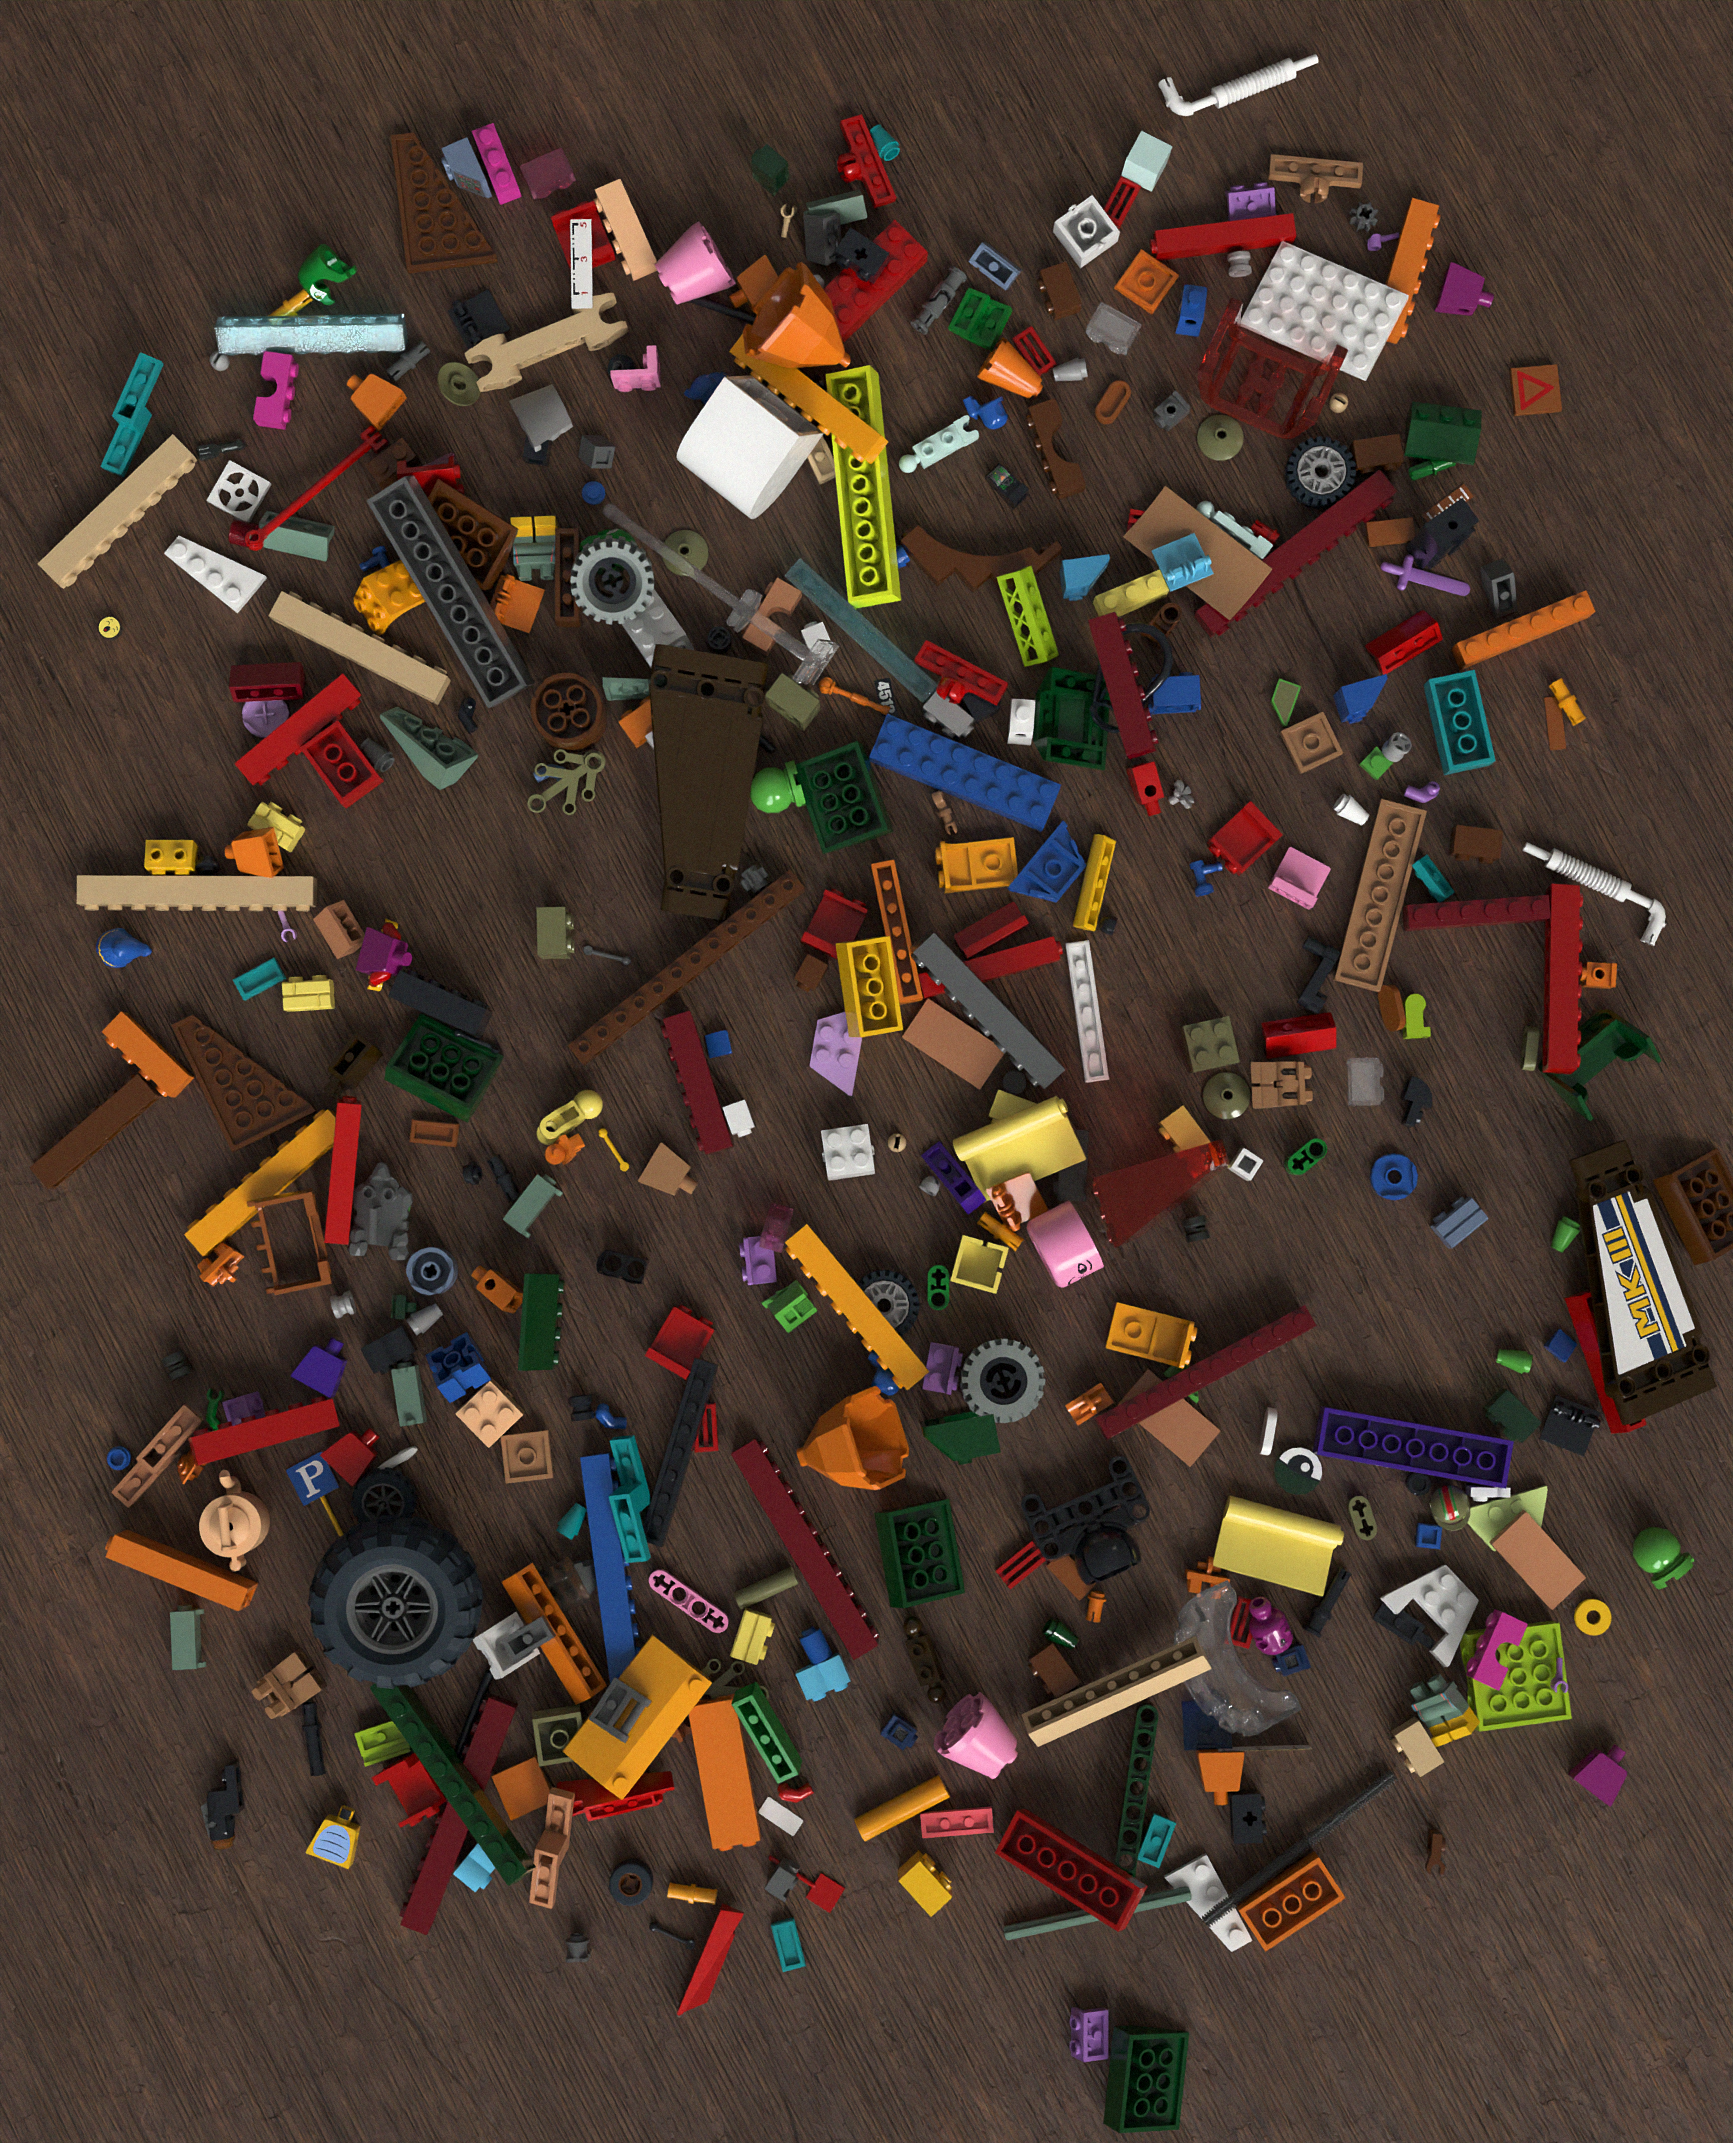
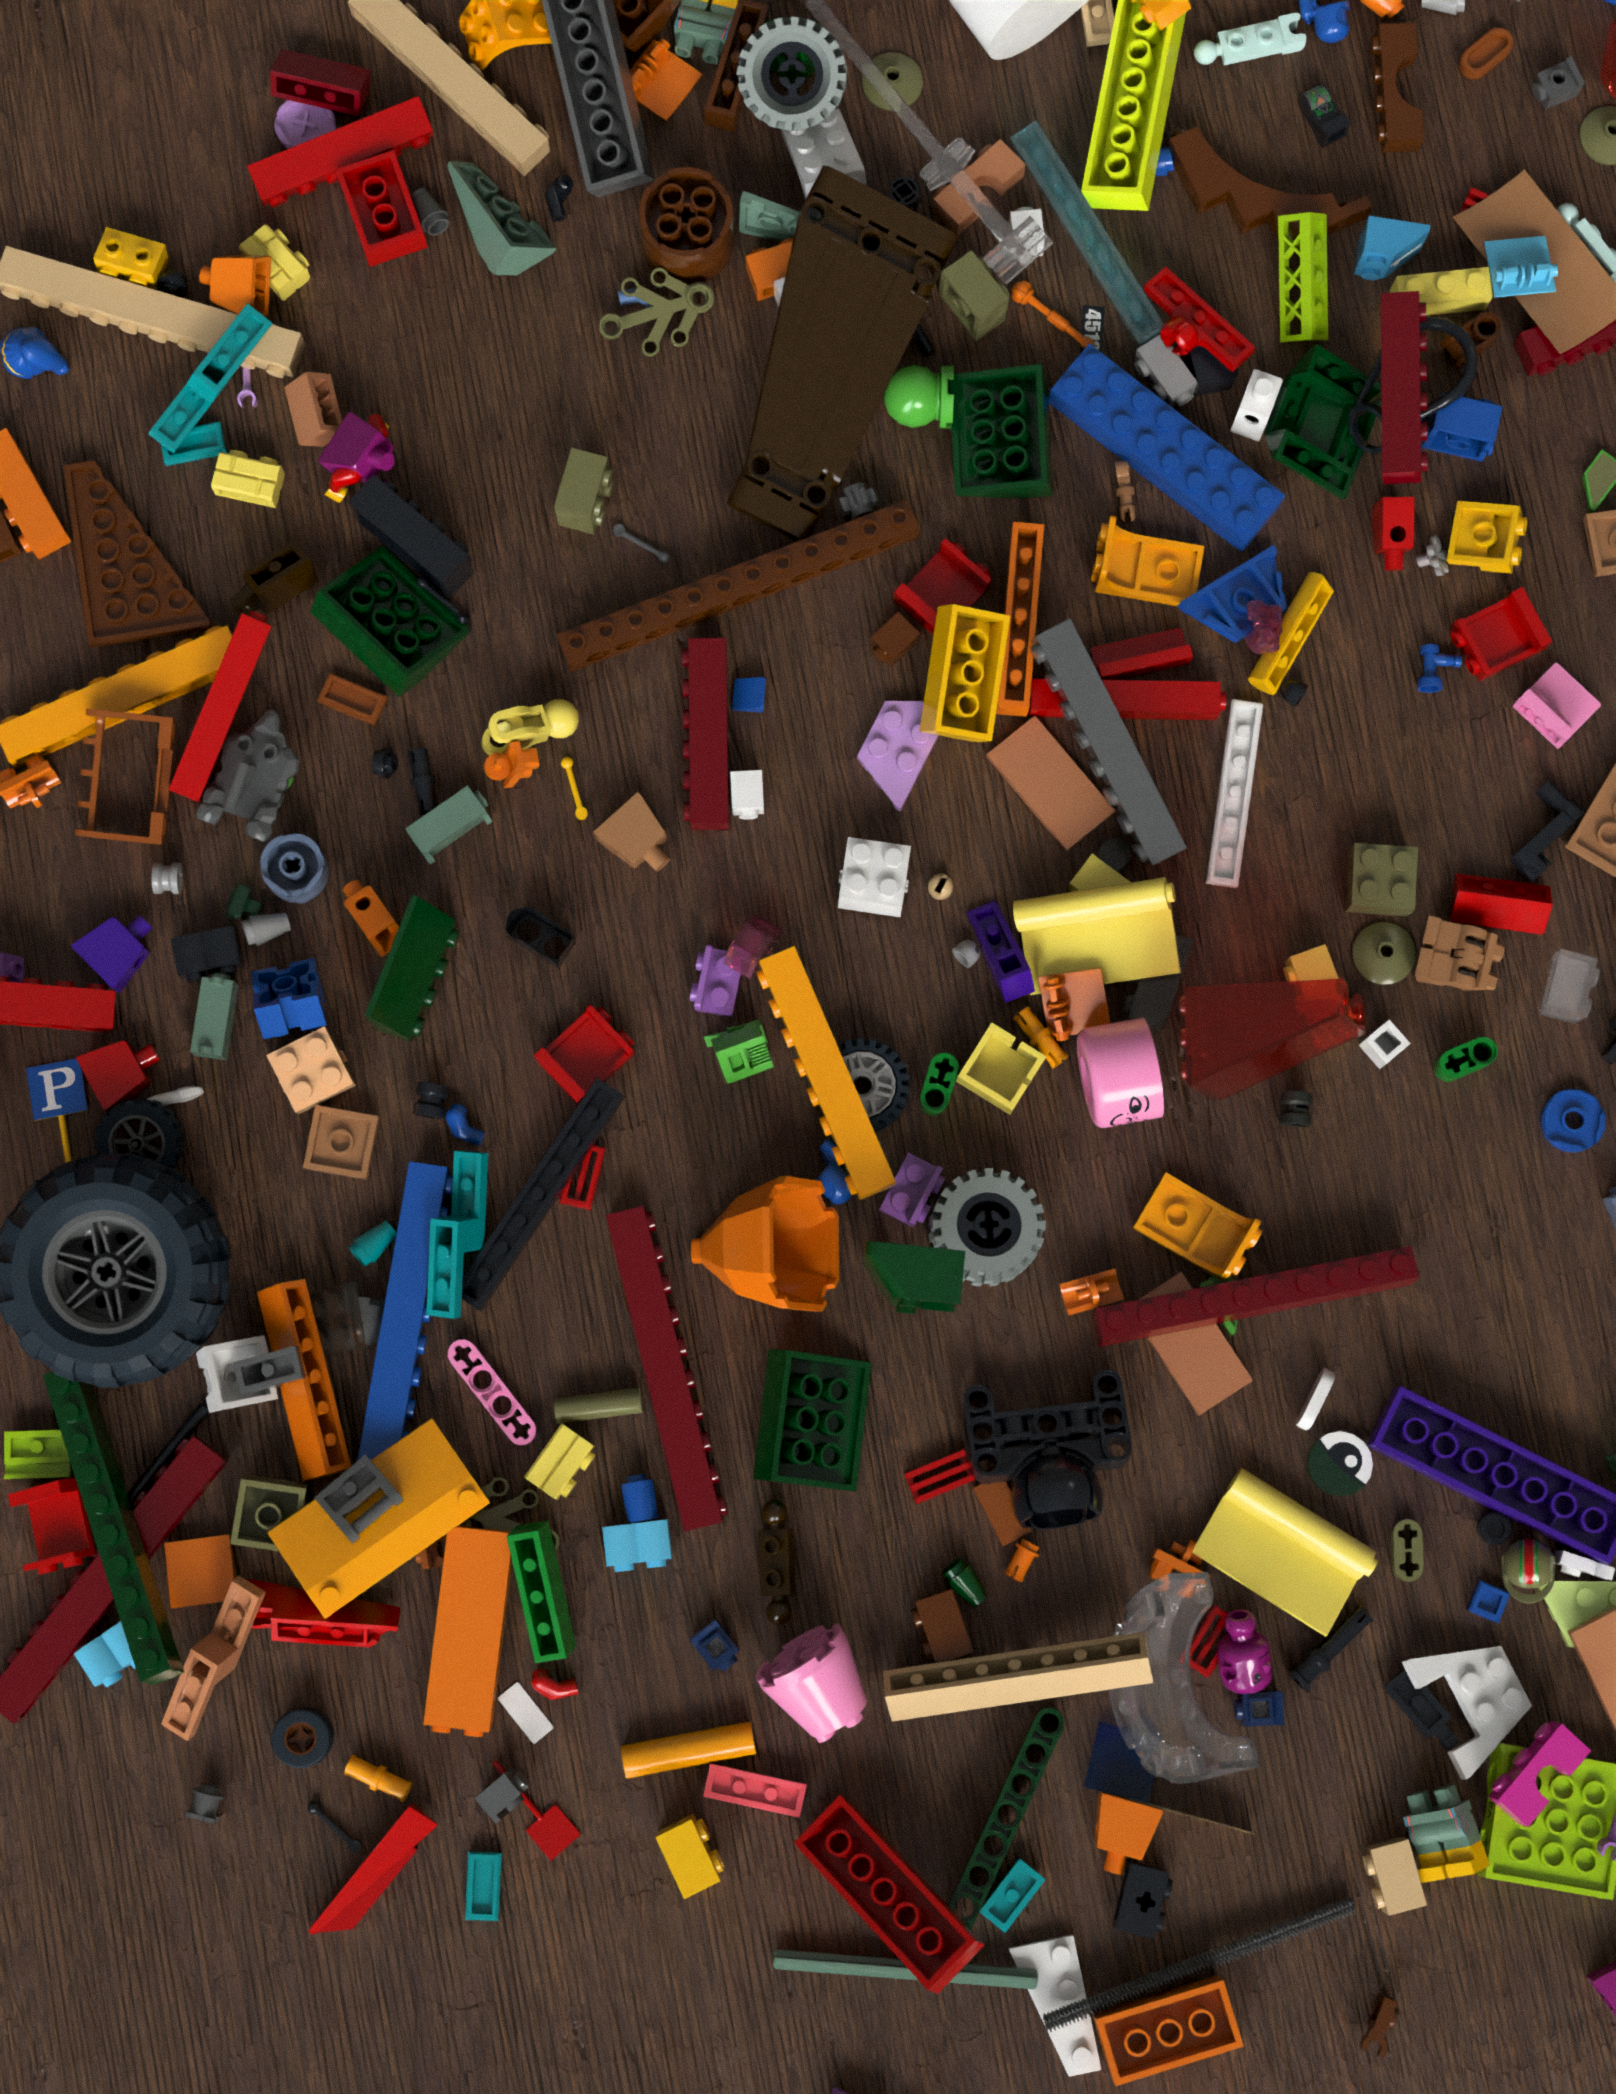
camera: 15 degrees right, 5 degrees down
none -> teal bracket [148,303,273,453]
none -> clear pink plate [1246,600,1282,654]
none -> yellow plate [1447,501,1527,574]

